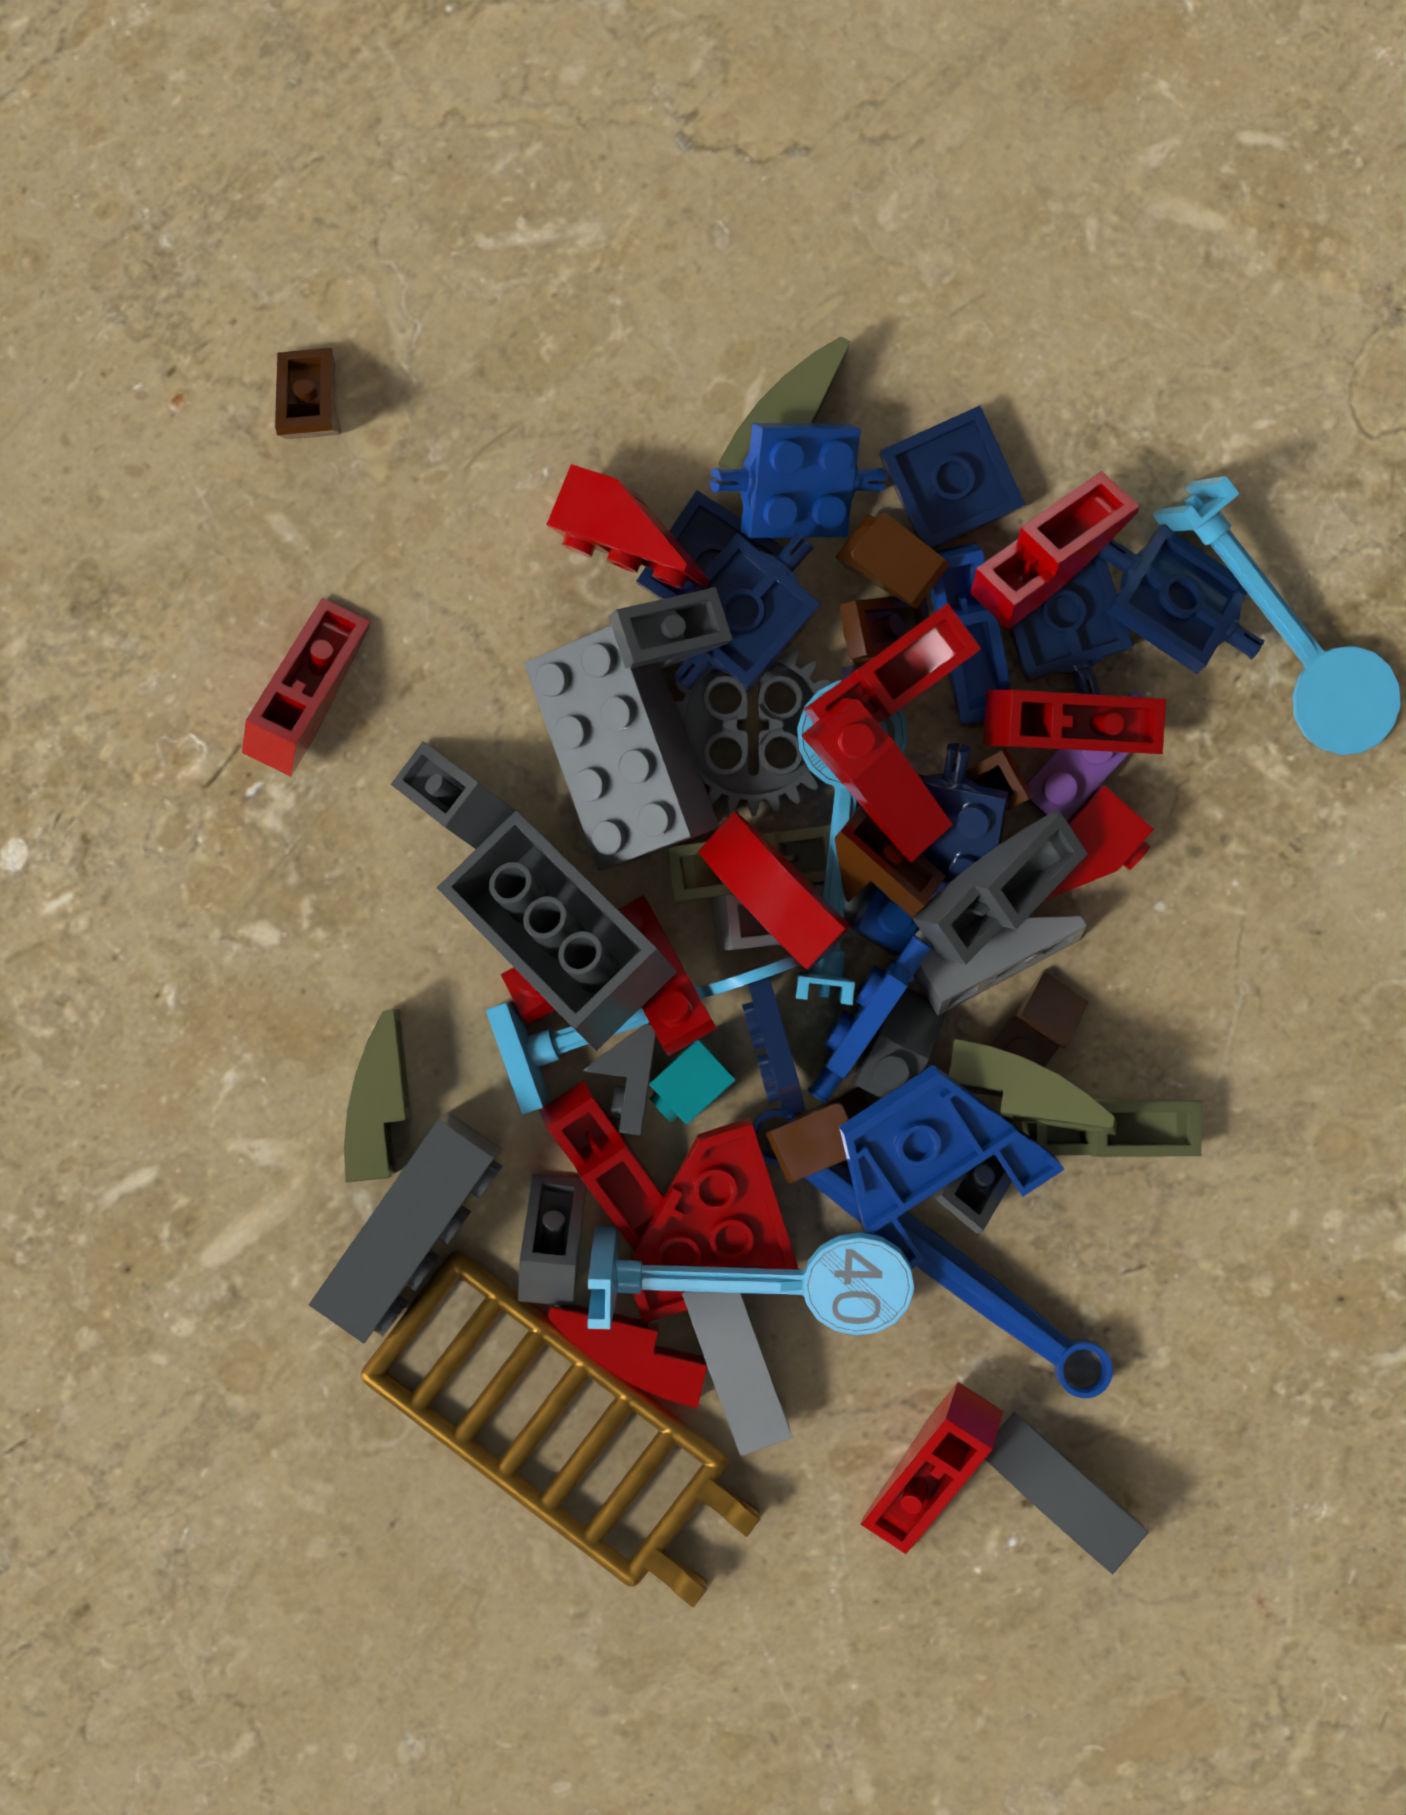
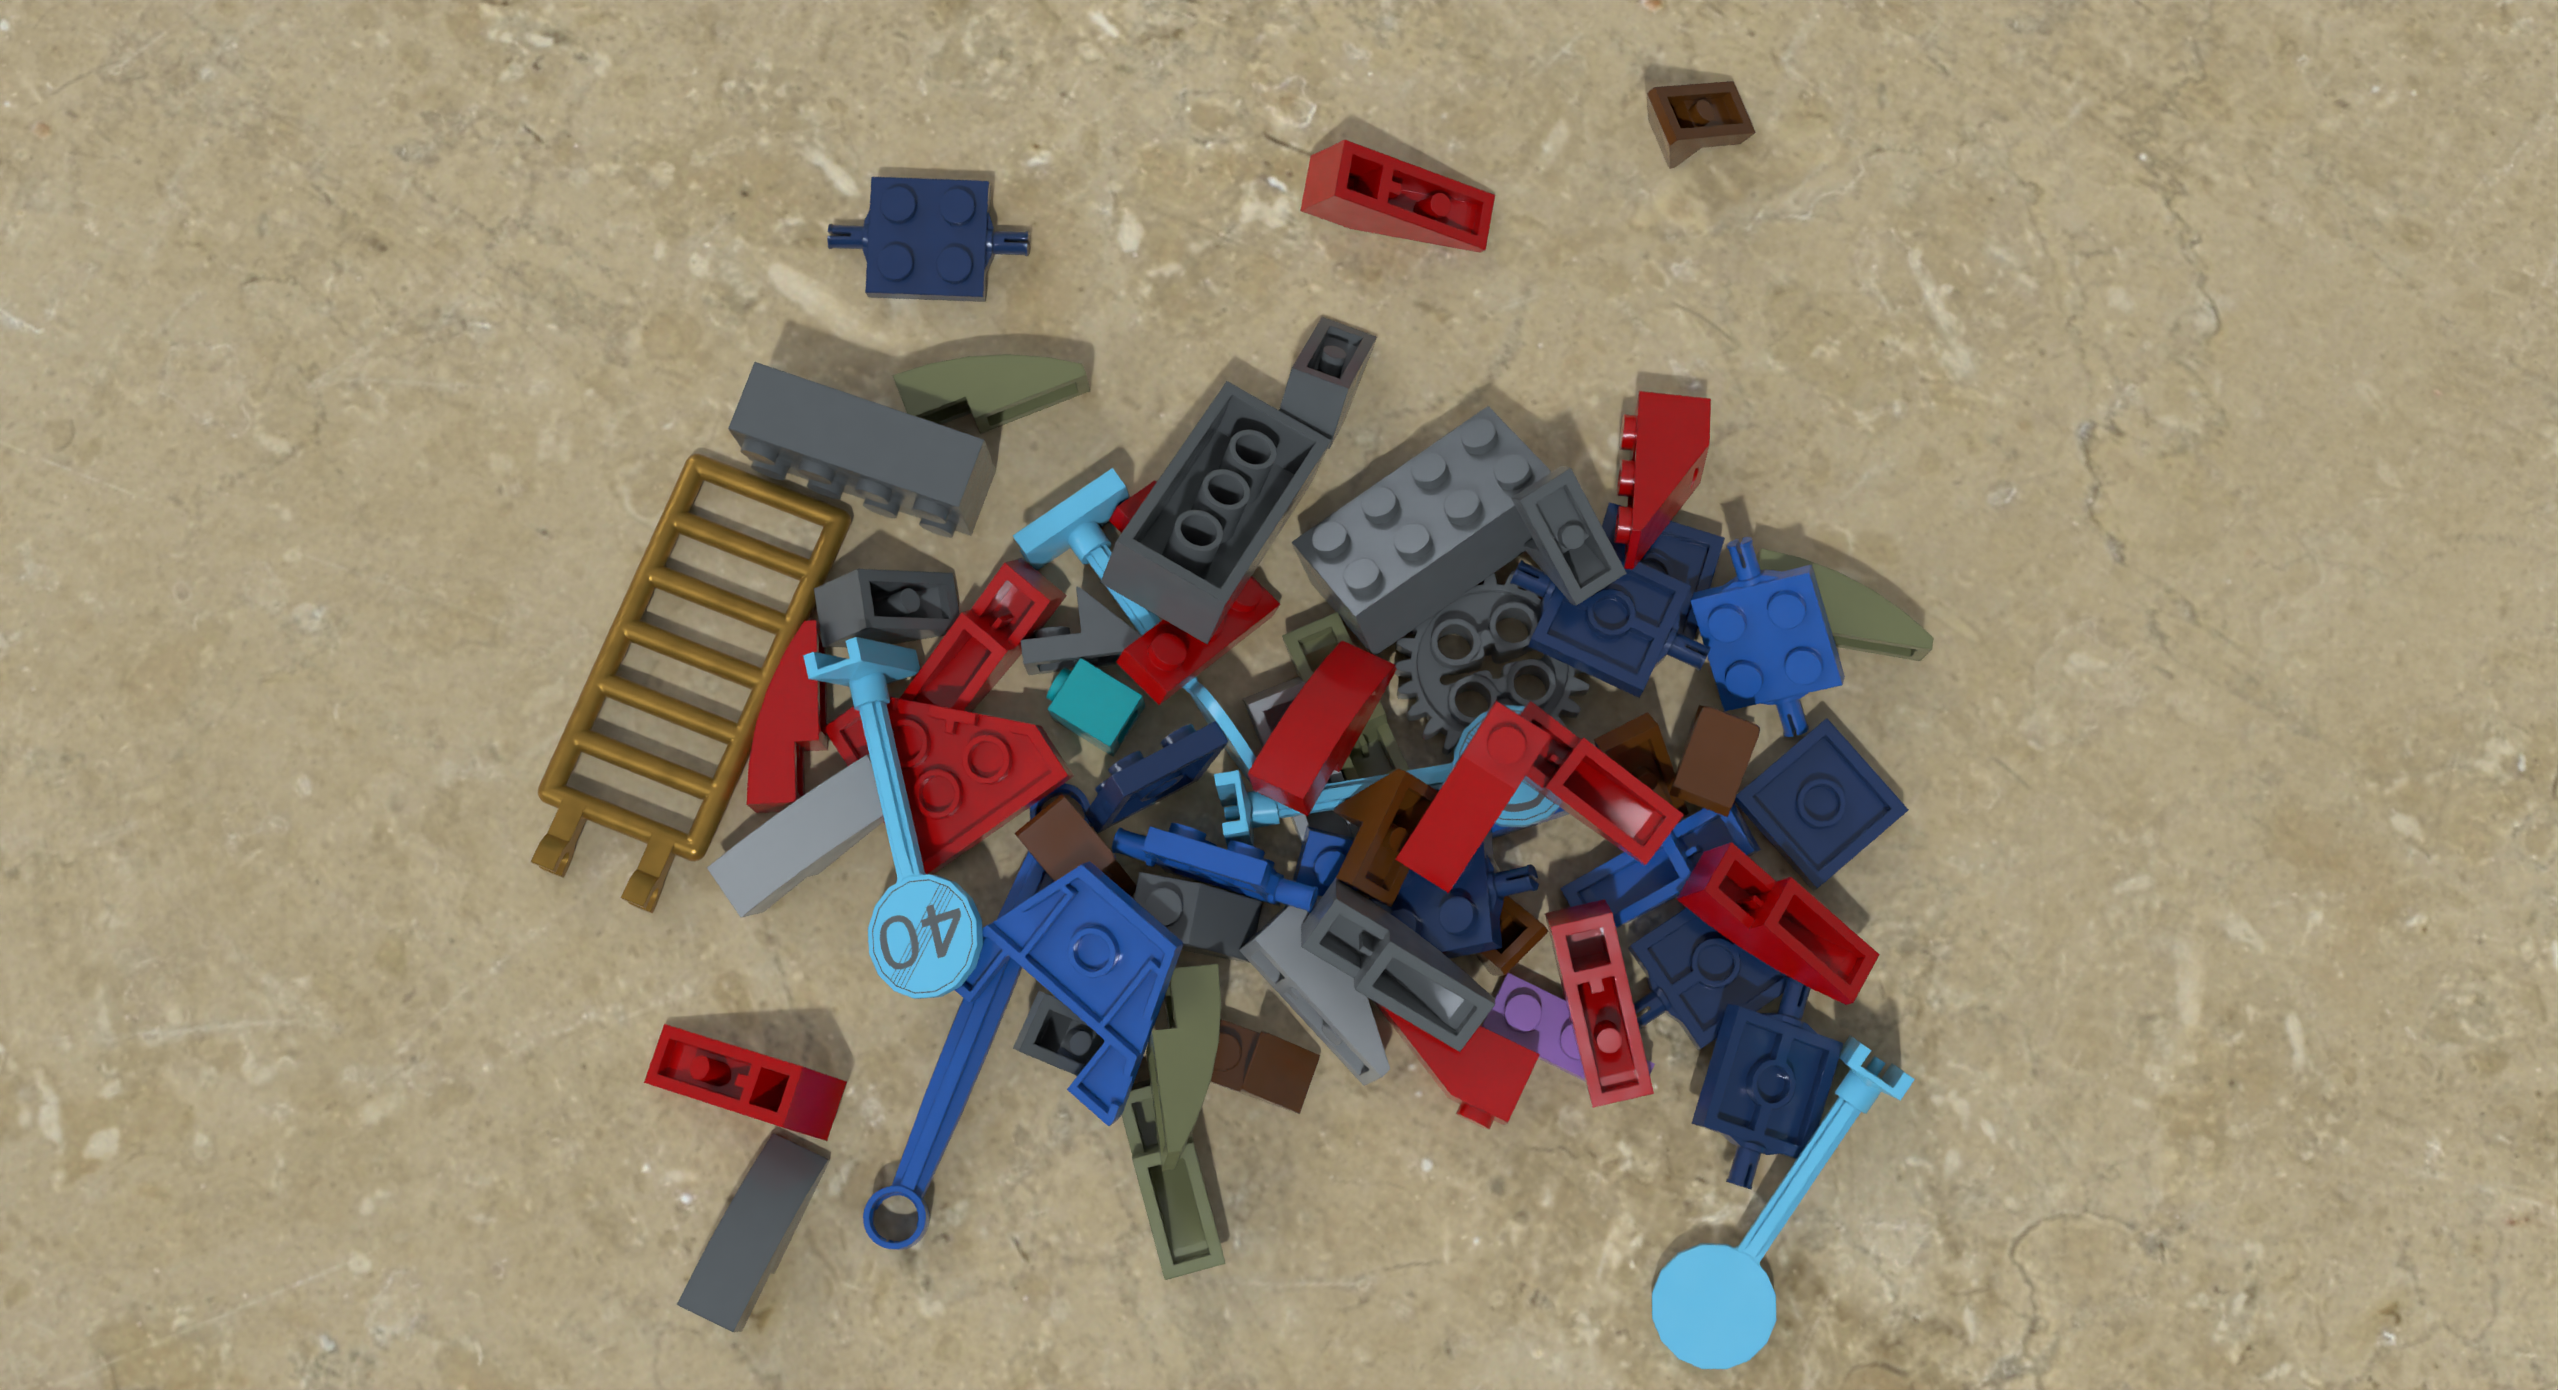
camera: 85 degrees right, 10 degrees down
none -> dark blue plate [827,177,1030,302]

